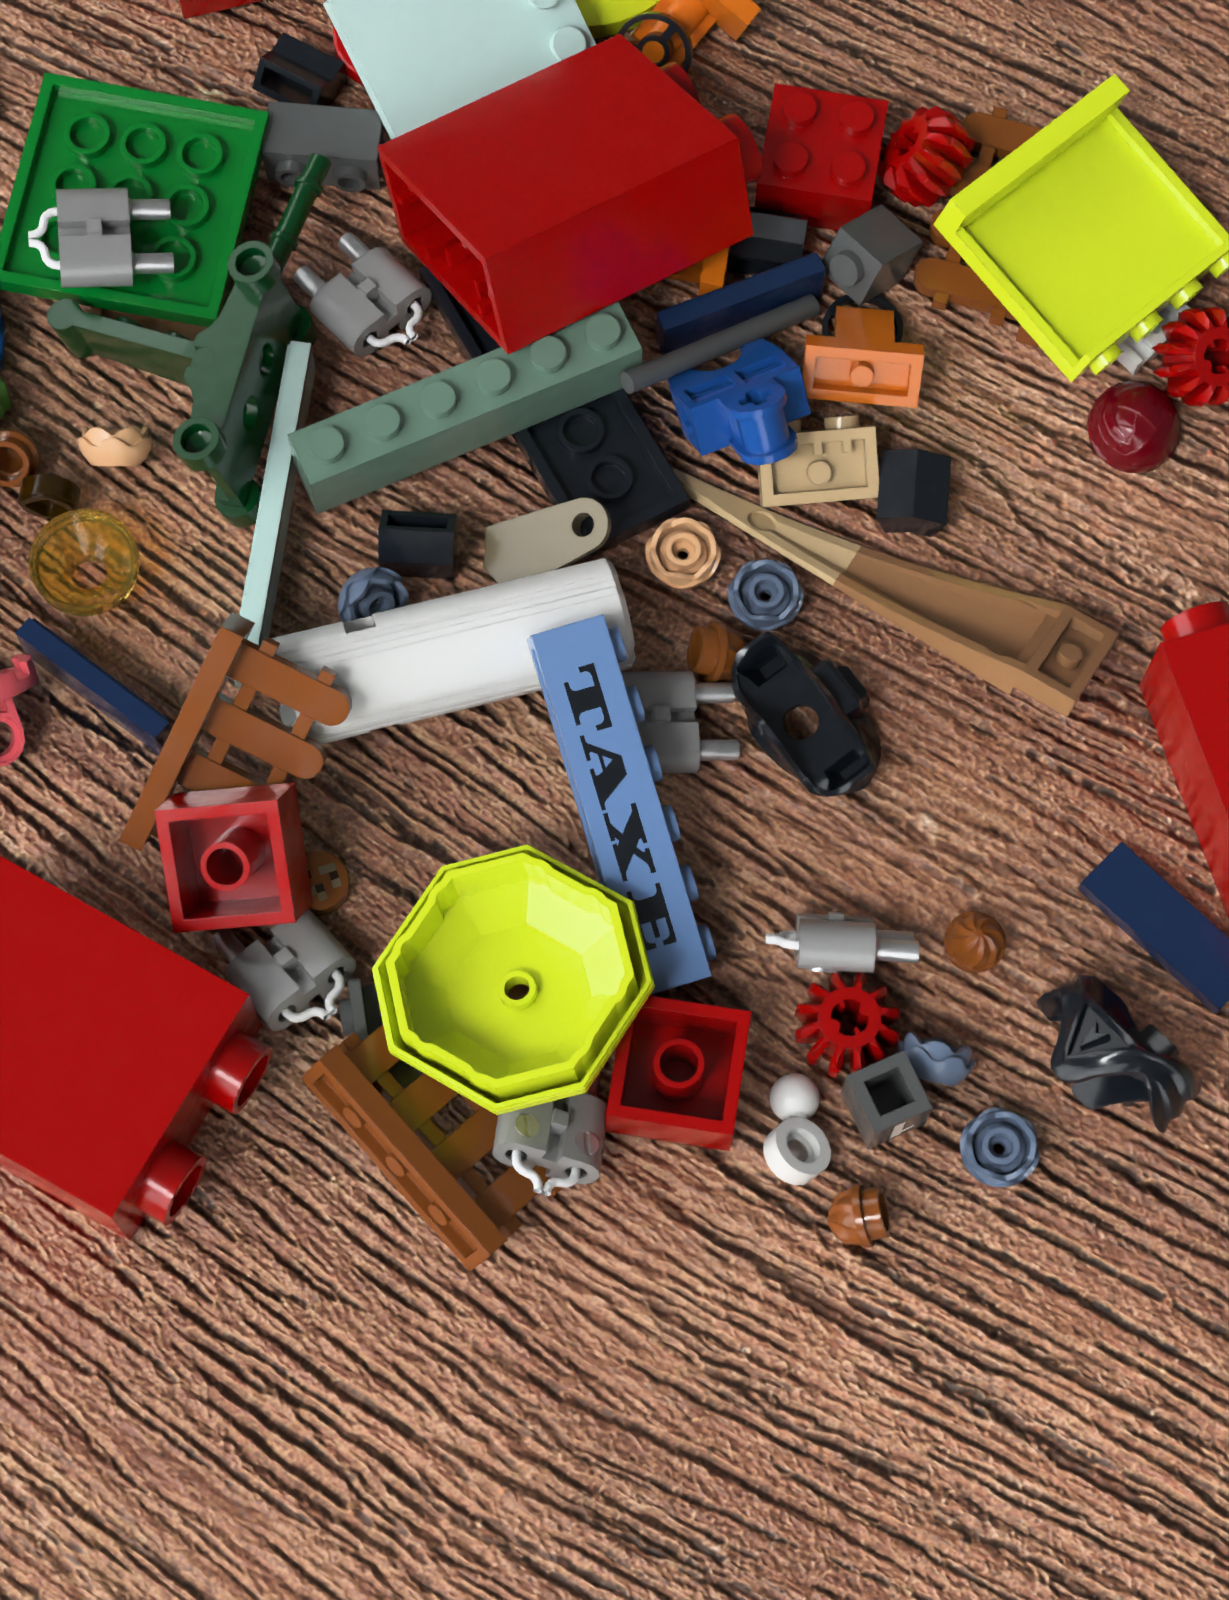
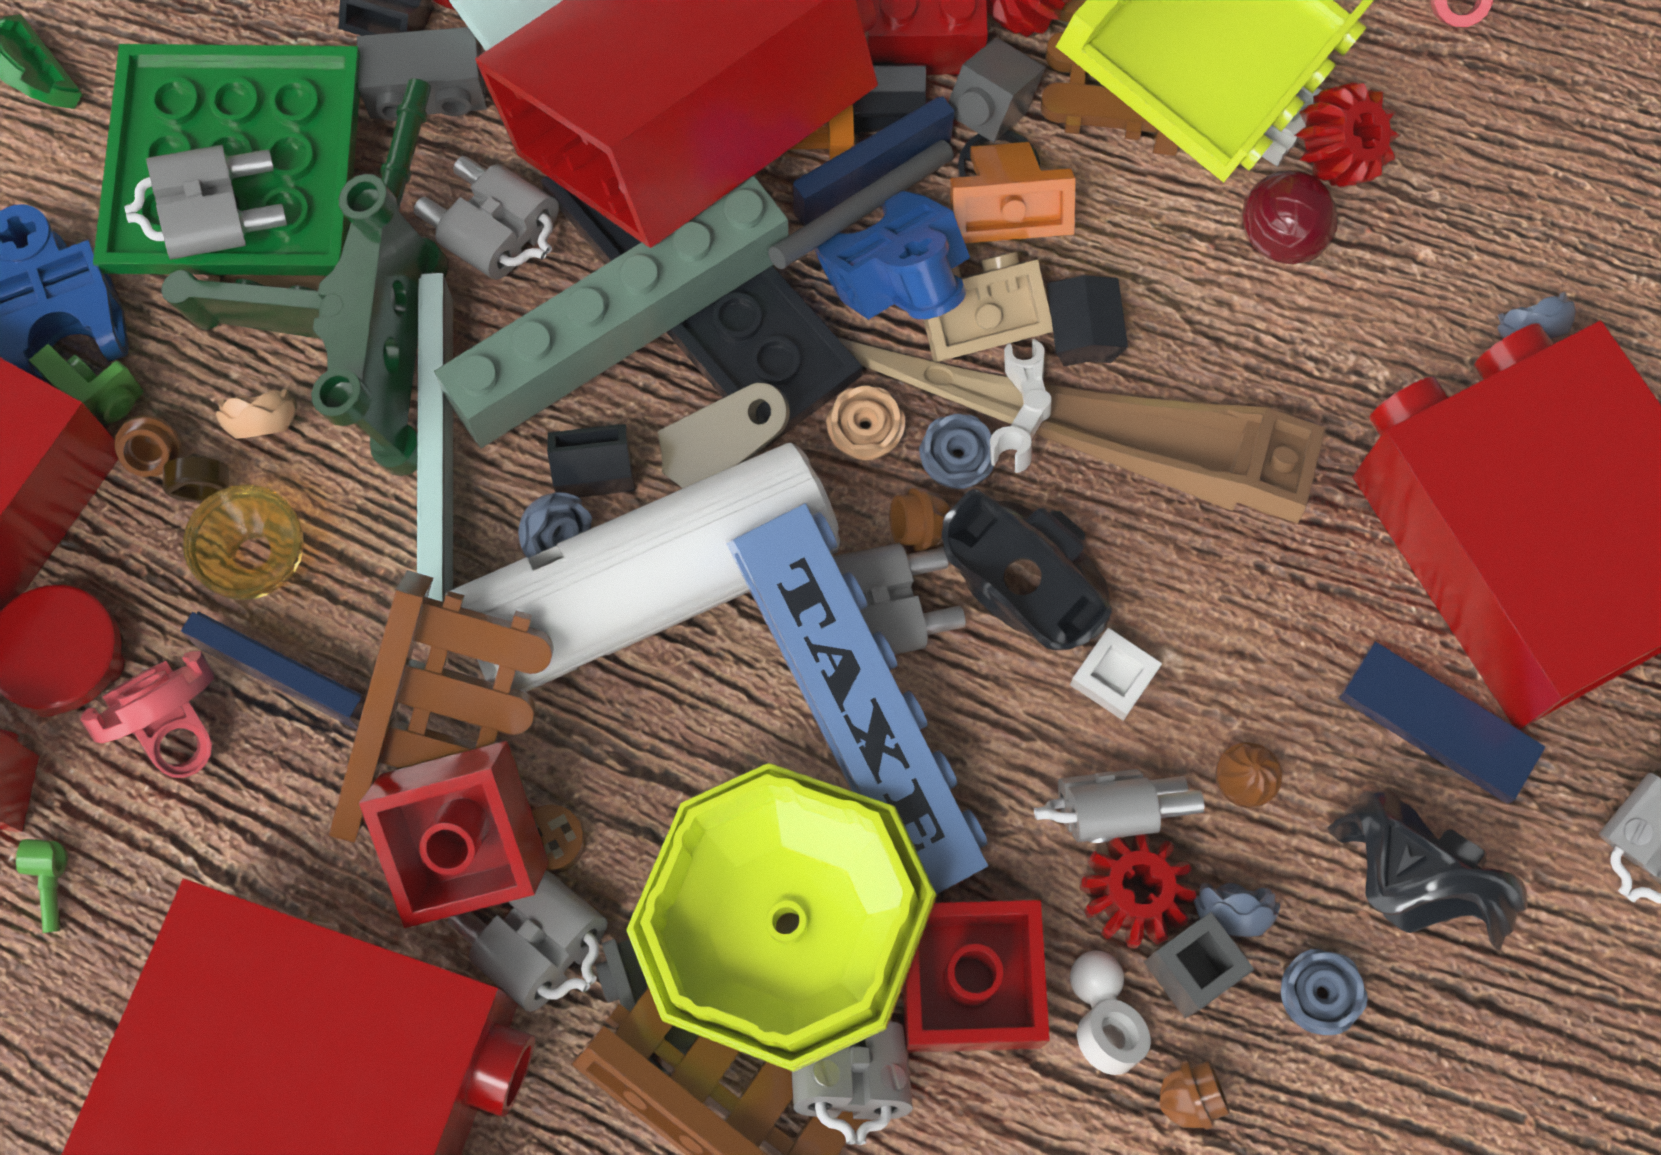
camera: 10 degrees left, 0 degrees up
none -> white piece [990,339,1051,473]
none -> white plate [1070,628,1162,721]

